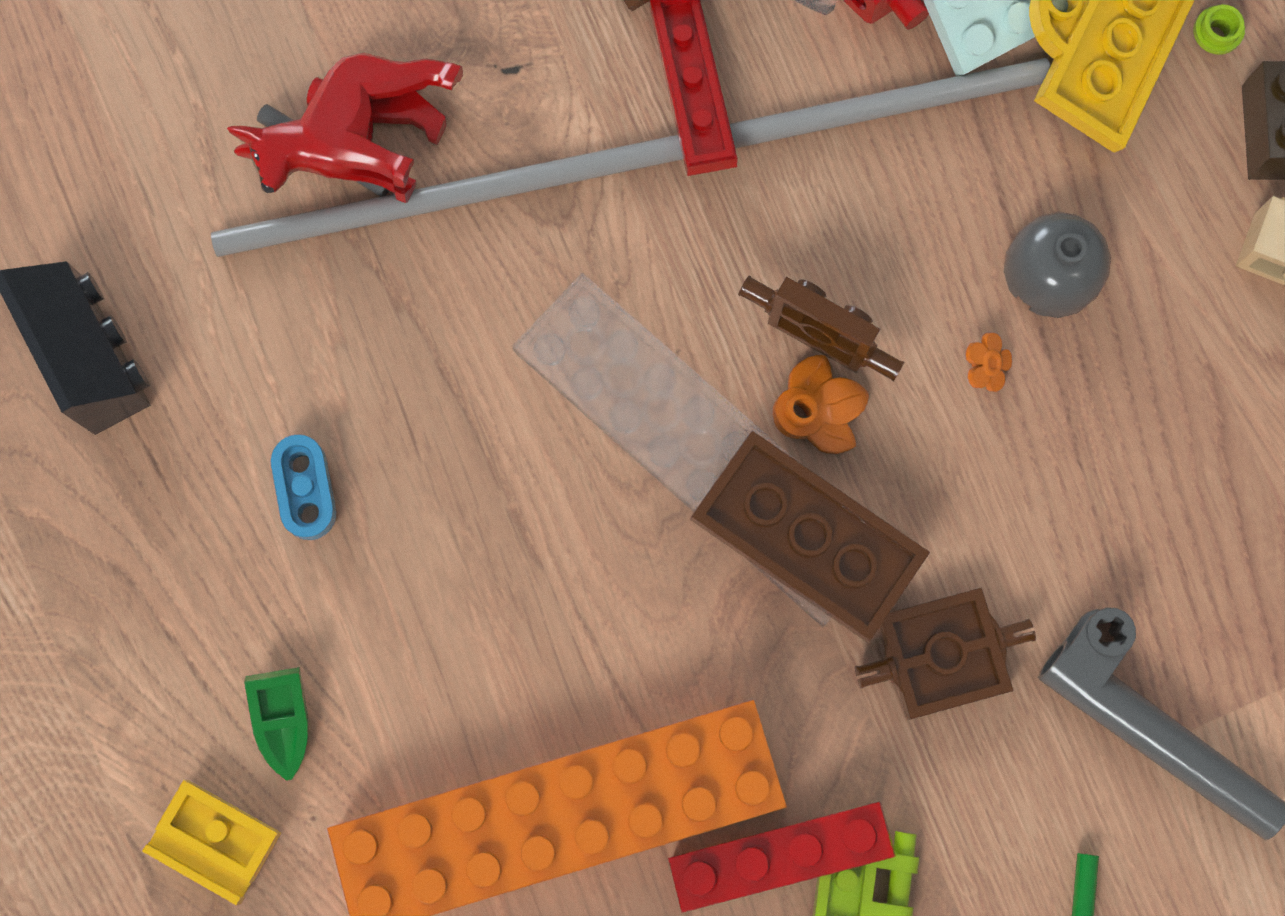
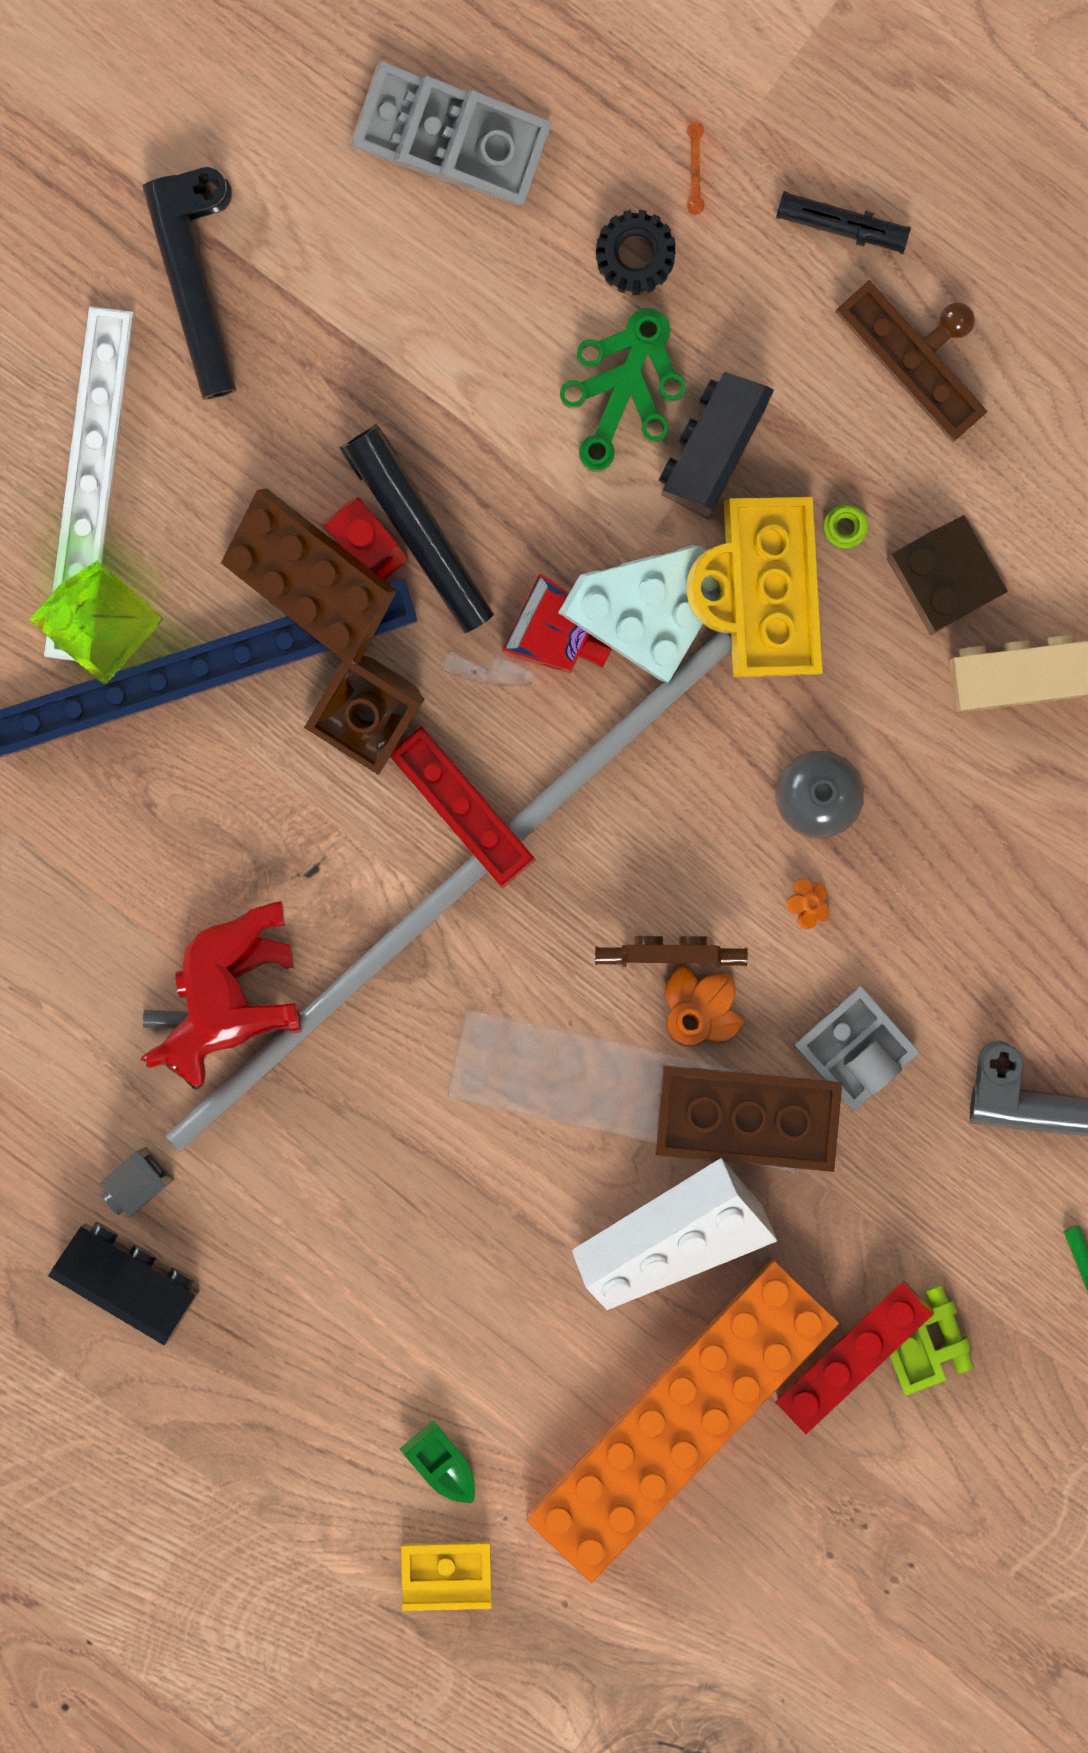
camera: 30 degrees left, 10 degrees up
dark azure plate [271,435,336,540] -> none
reddish brown plate [854,587,1036,720] -> none
none -> dark grey slope [100,1147,174,1217]
none -> white wedge [572,1158,778,1310]
none -> light grey plate [793,986,920,1112]

